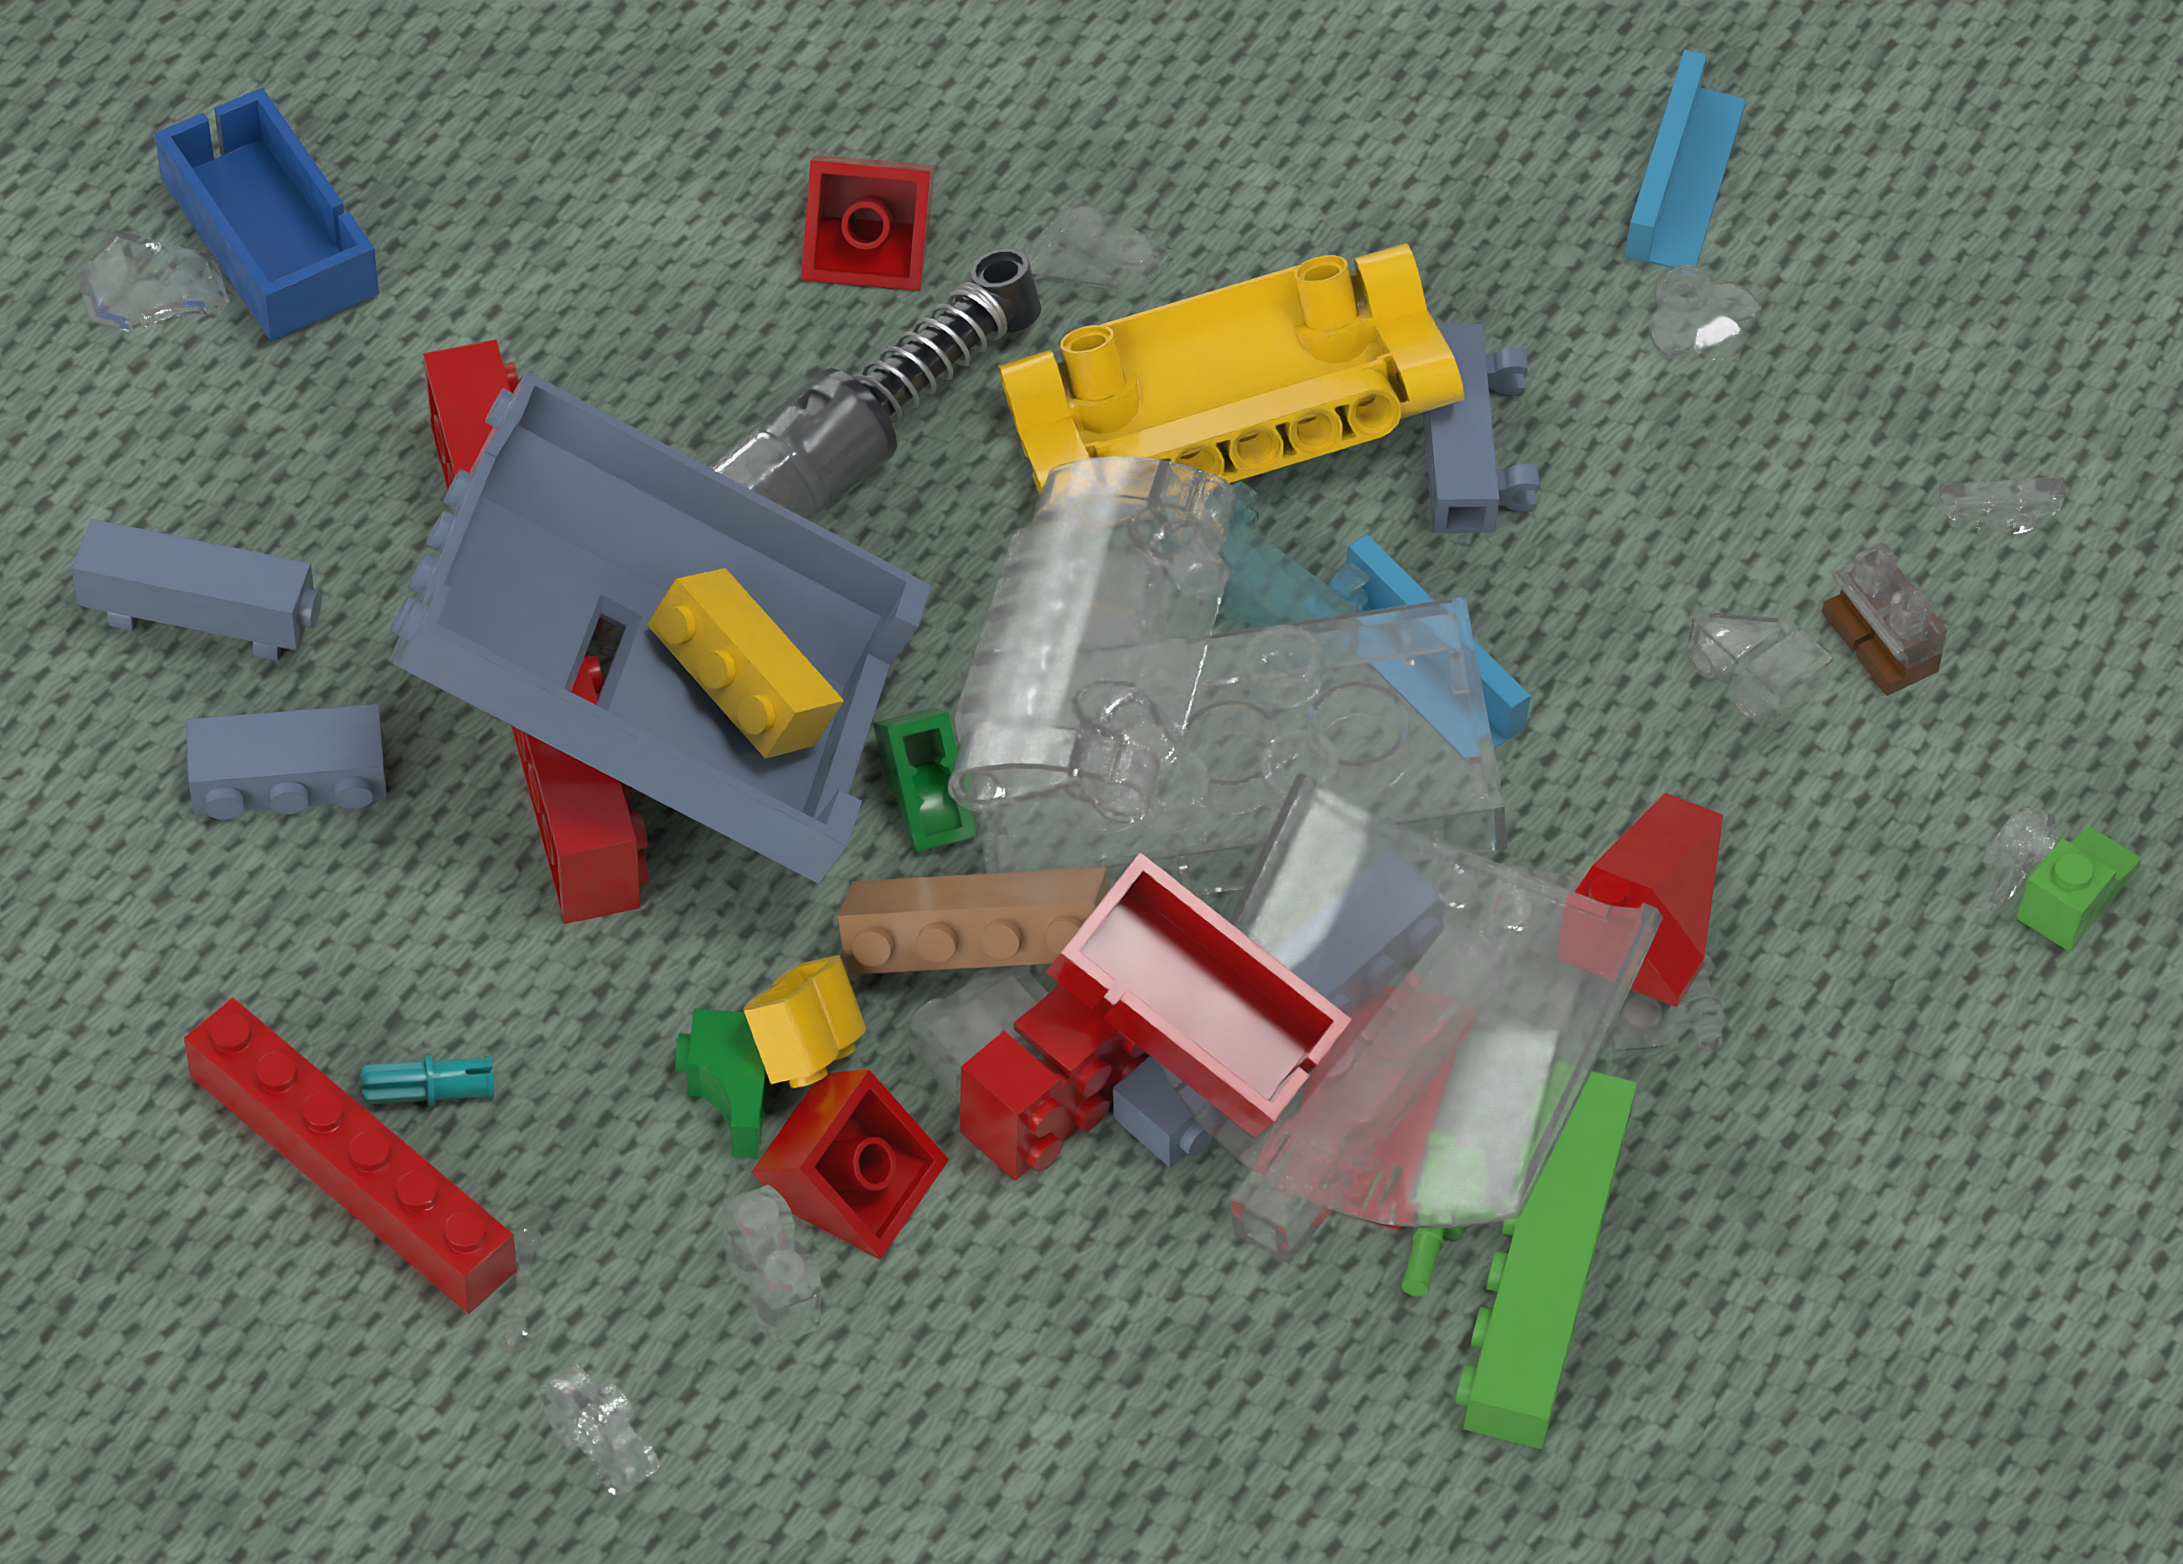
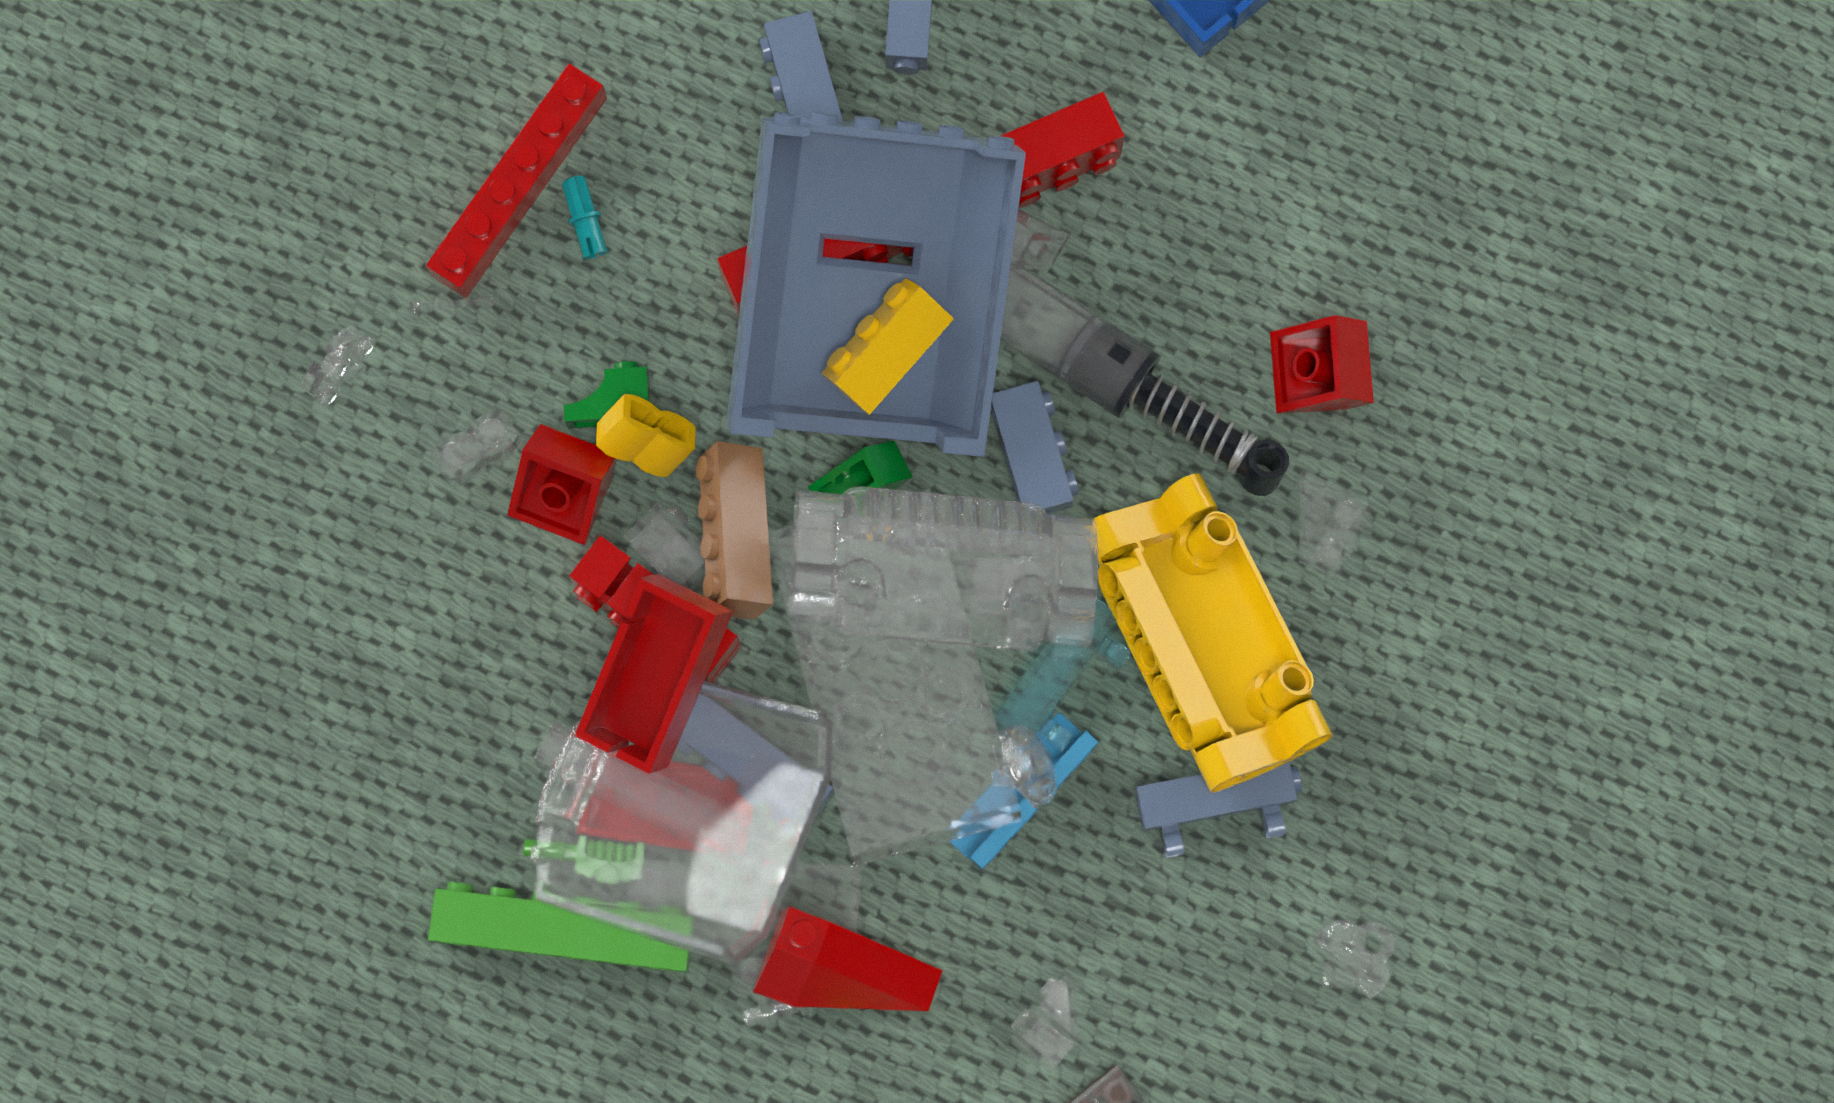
camera: 85 degrees right, 25 degrees up
dark azure panel [1625,49,1746,272] -> none
none -> sand blue brick [991,381,1079,521]
none -> clear dish [999,724,1057,808]

